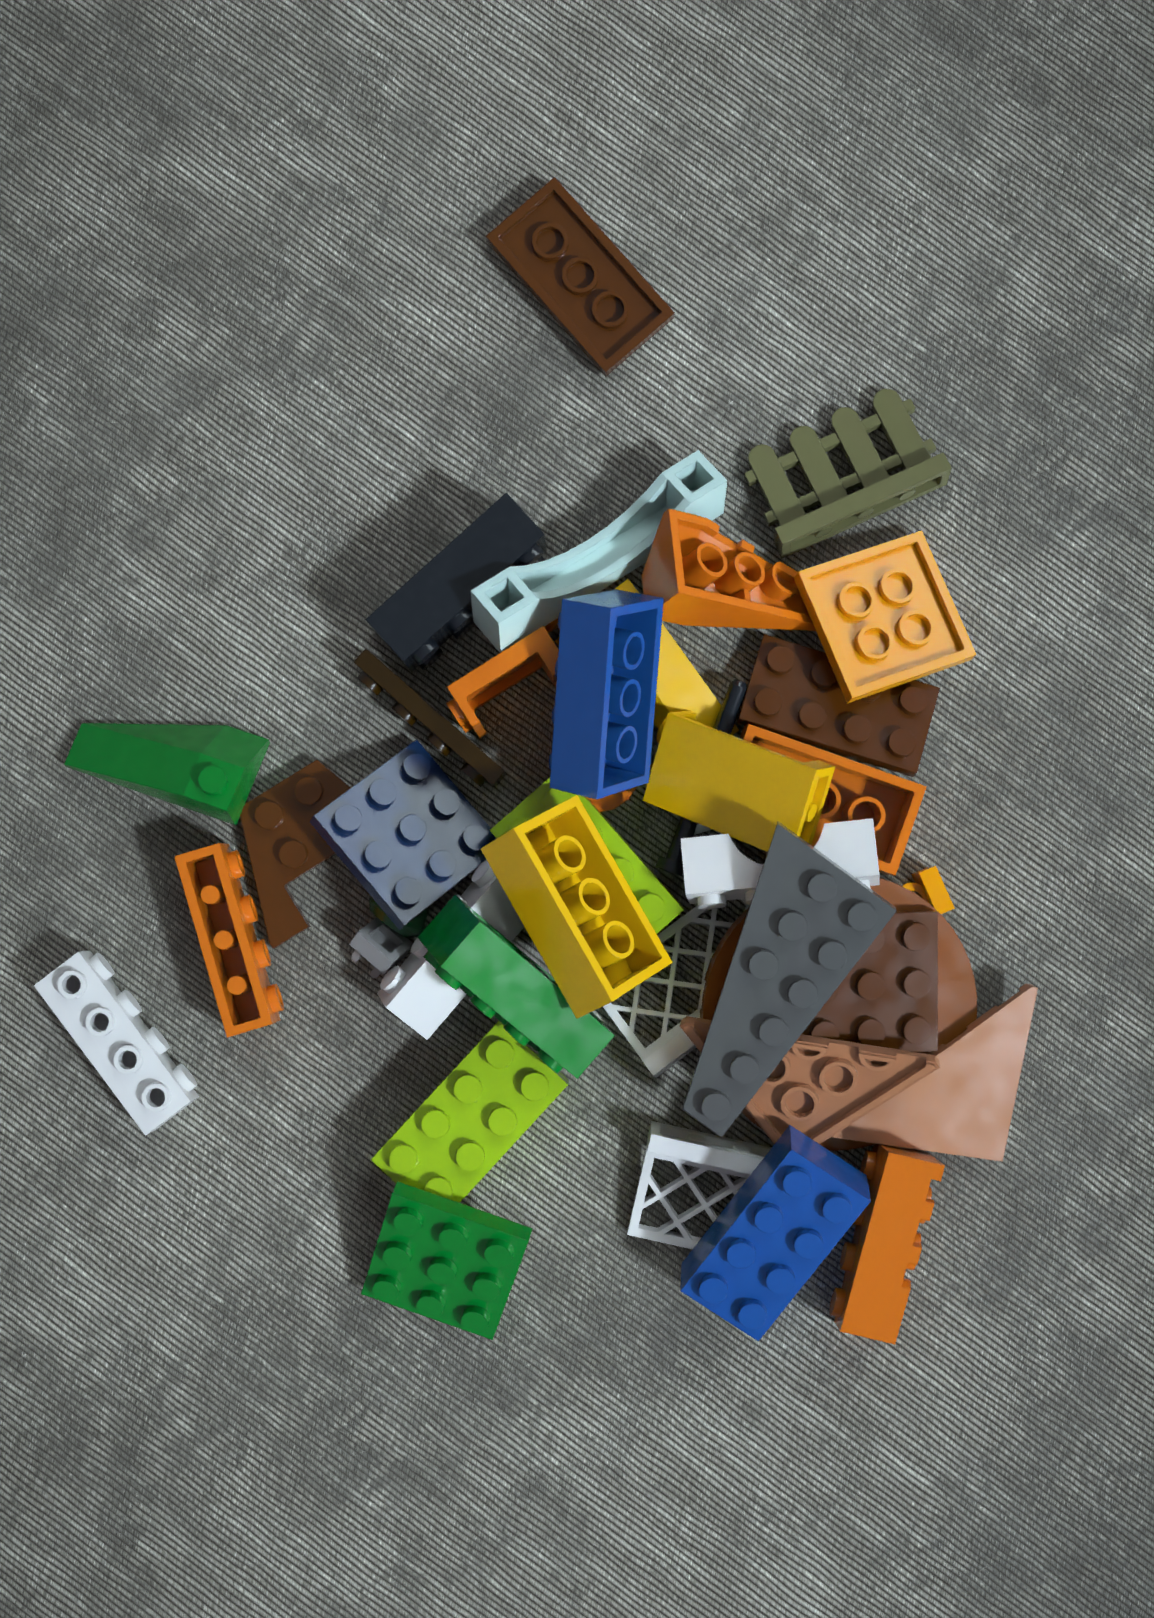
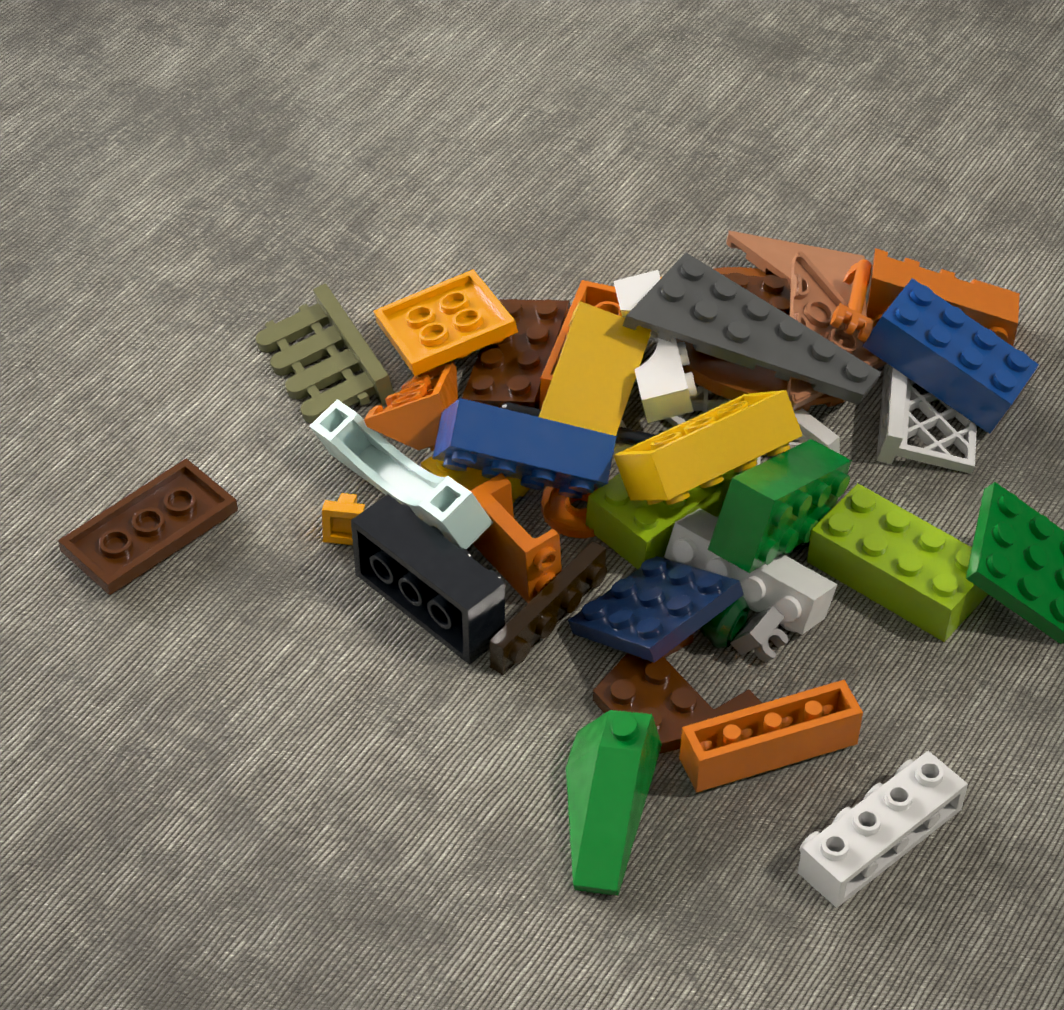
camera: 100 degrees left, 40 degrees down
none -> light orange tile [322,493,365,545]
none -> orange hinge [830,259,874,343]

